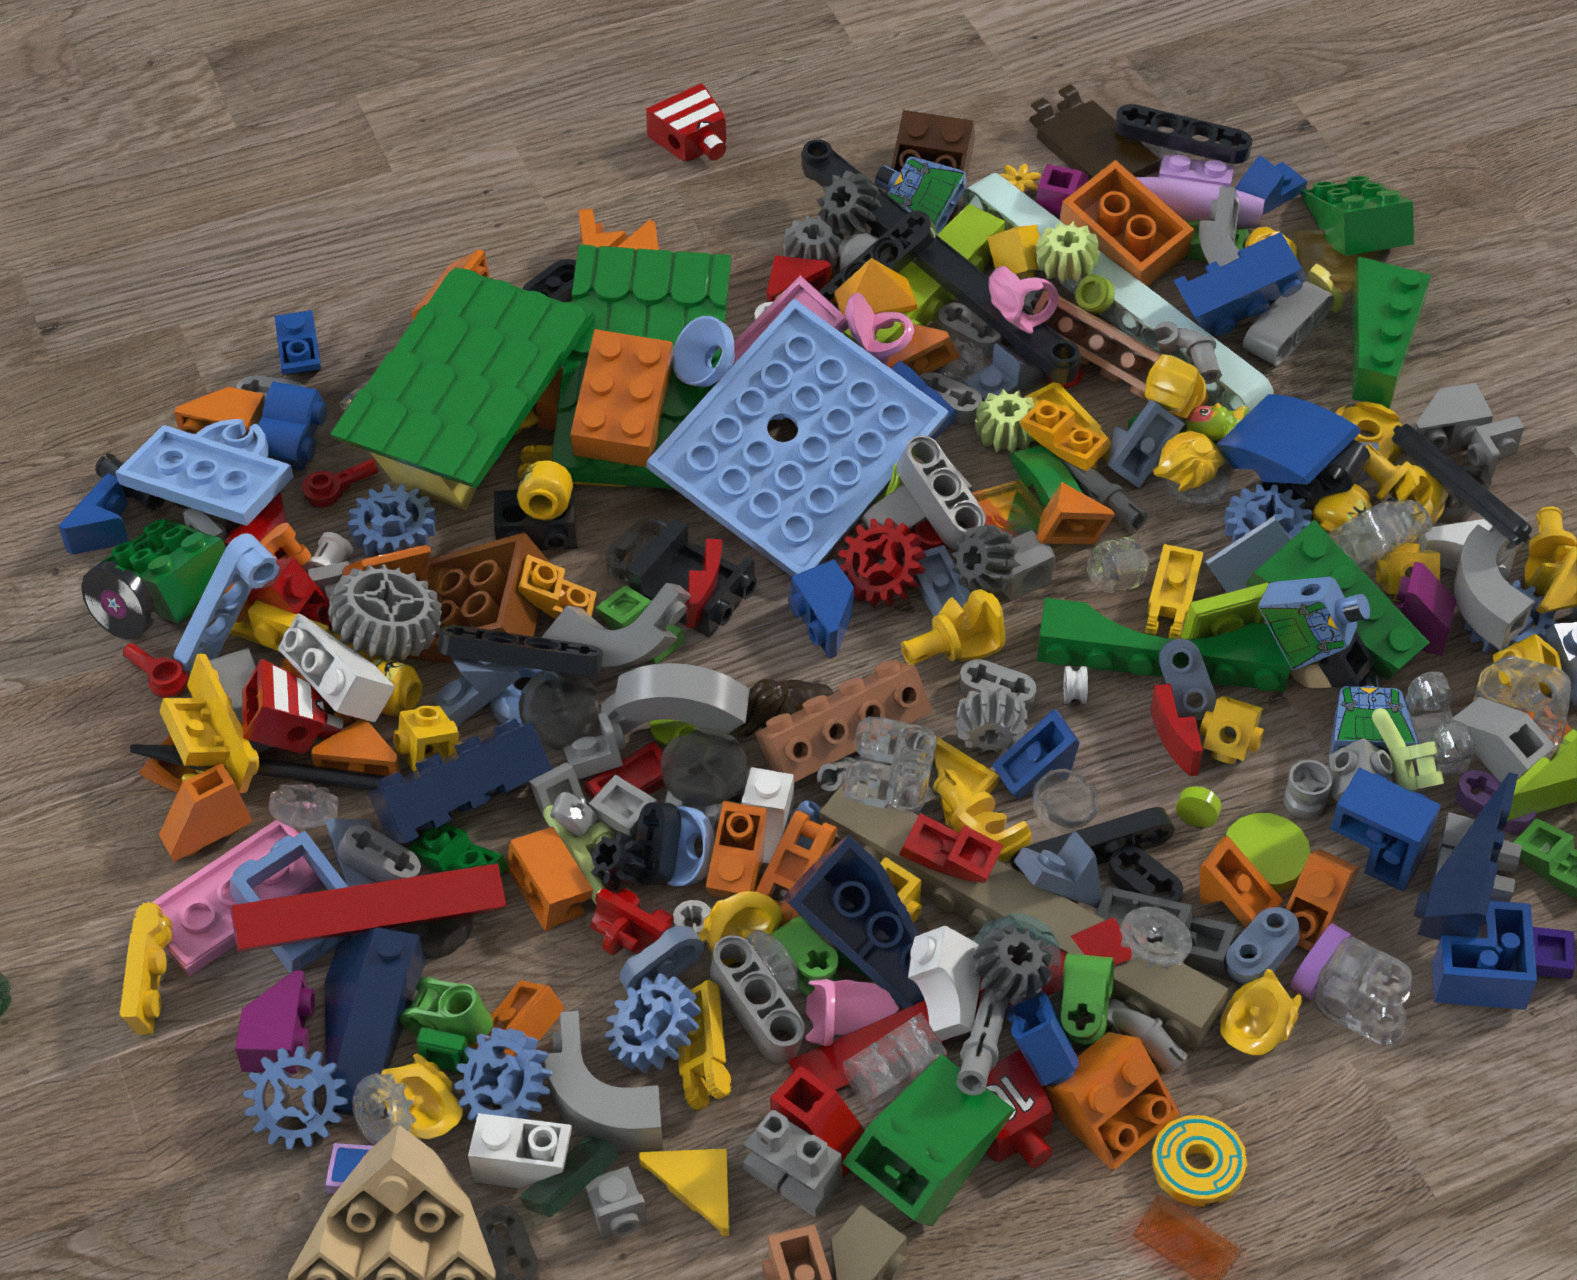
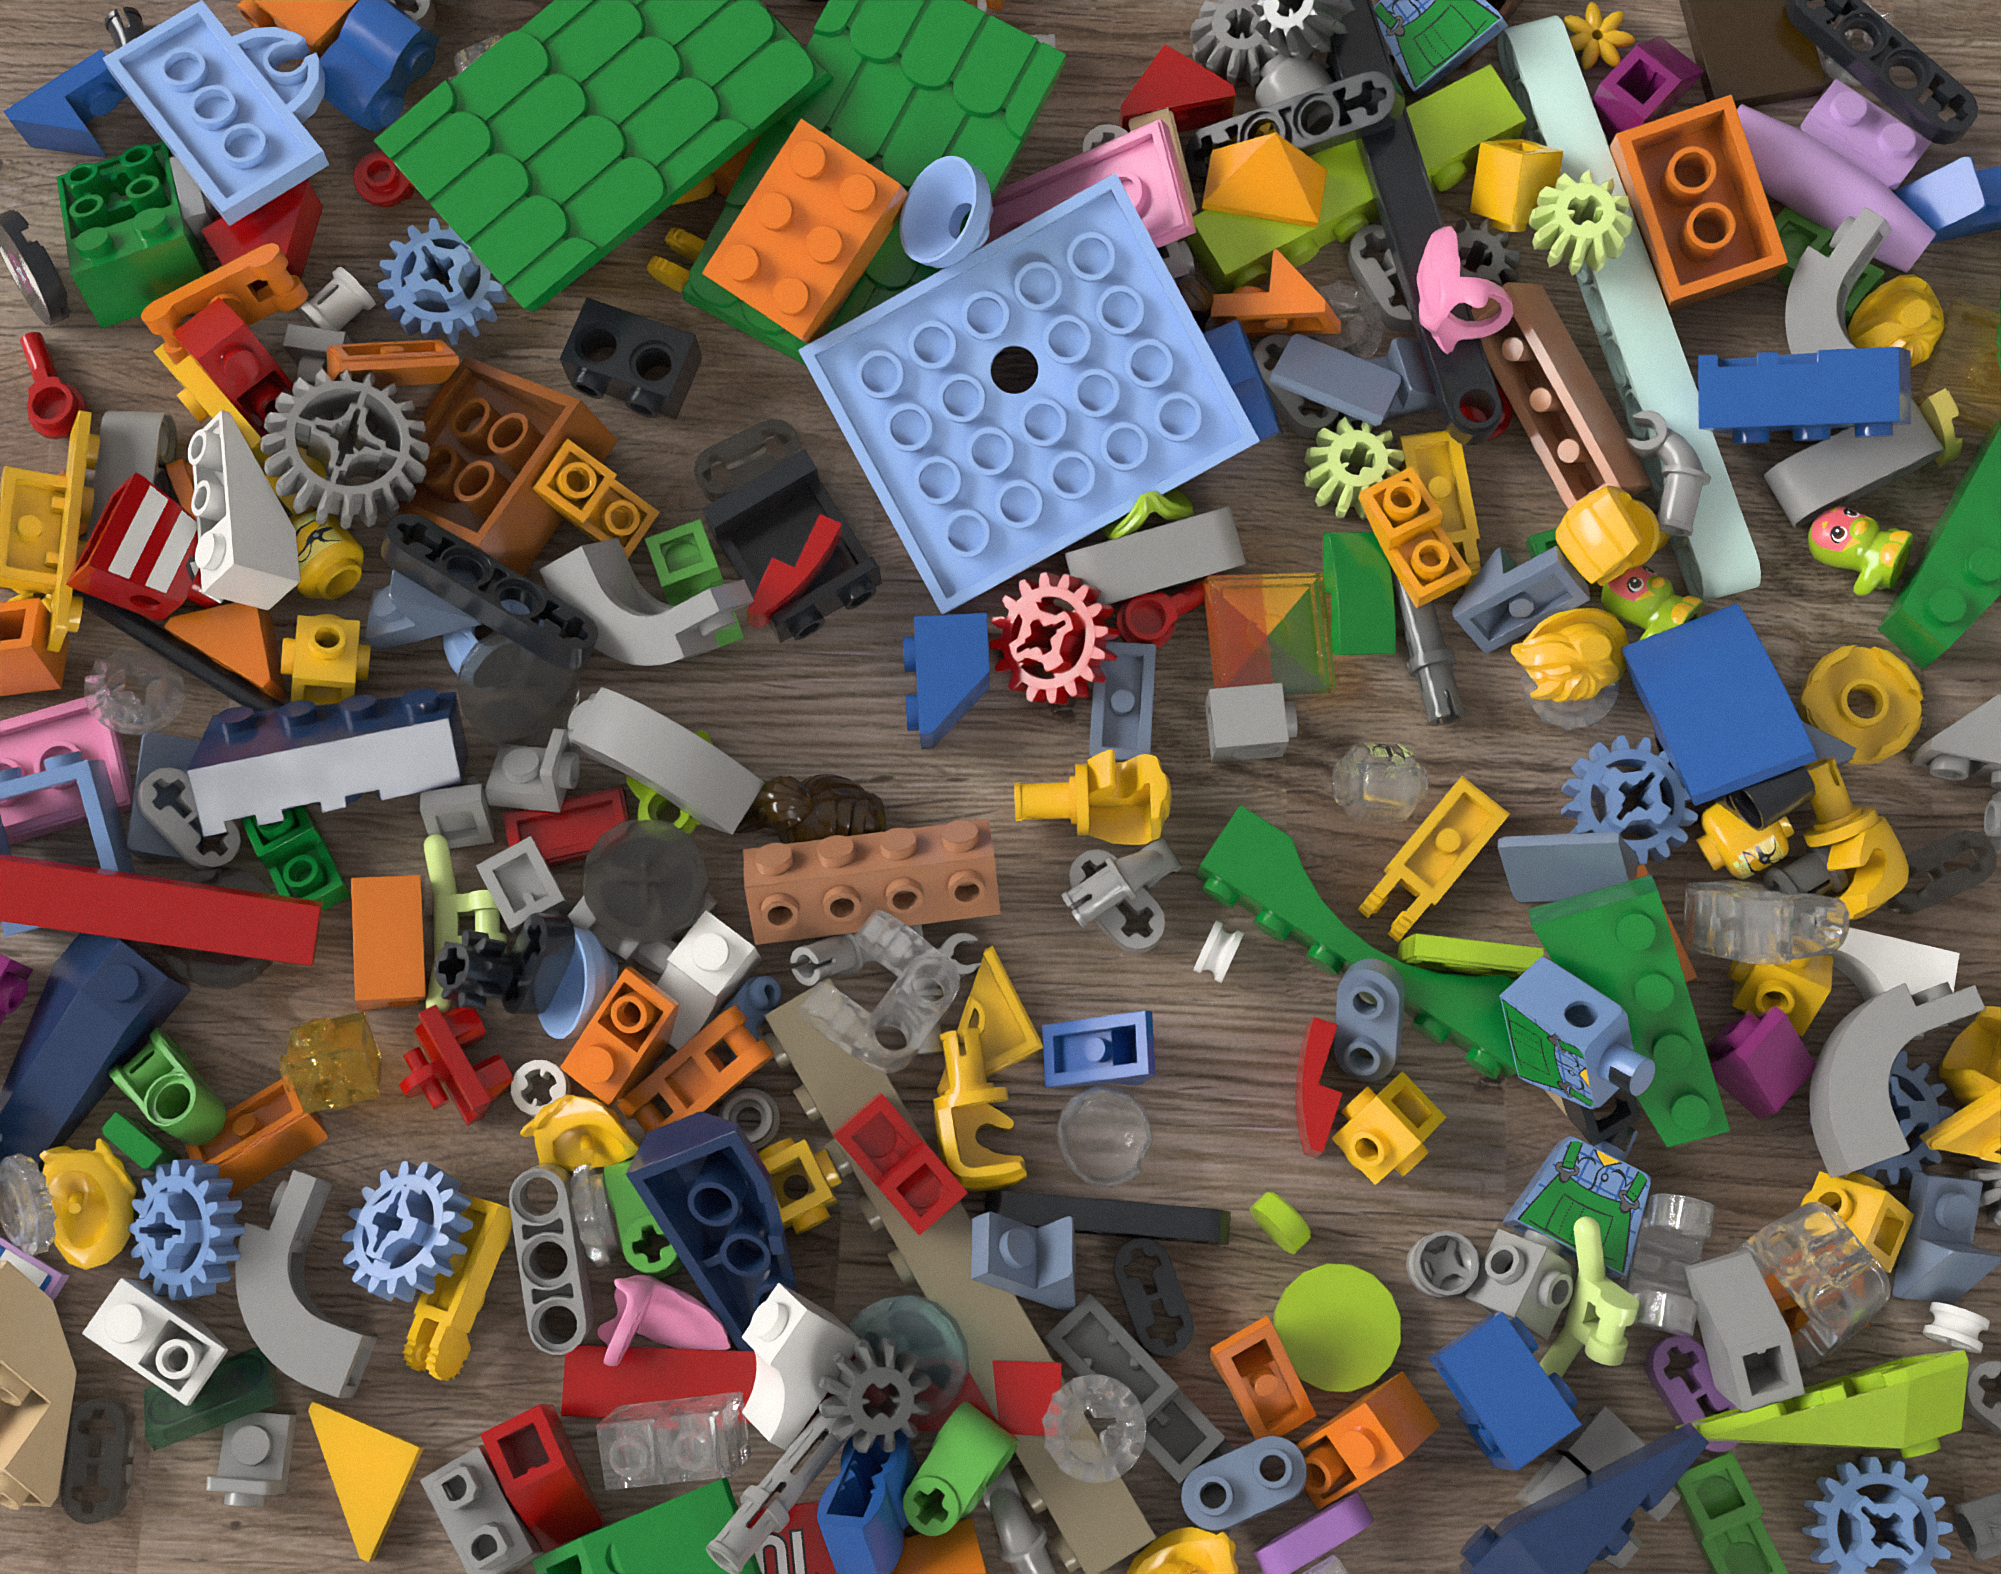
camera: 25 degrees right, 25 degrees up
light blue beam [173,533,280,676] -> none
yellow head [517,460,573,520] -> none
light grey piece [550,792,598,837] -> none
sand blue plate [619,926,704,992] -> none
bright pink piece [845,293,914,365] -> none
light grey beam [896,435,985,550] -> none
dark grey gear [952,524,1020,593] -> none
light grey gear [956,686,1027,753] -> none
orange slope [1037,482,1115,544] -> none
lime tile [1075,274,1115,314] -> none
black axle [1392,424,1532,545] -> none
none -> clear yellow brick [279,1011,382,1114]
none -> light grey piece [1061,838,1182,928]
none -> sand blue slope [1269,334,1402,426]
none -> lime animal [1808,506,1913,596]

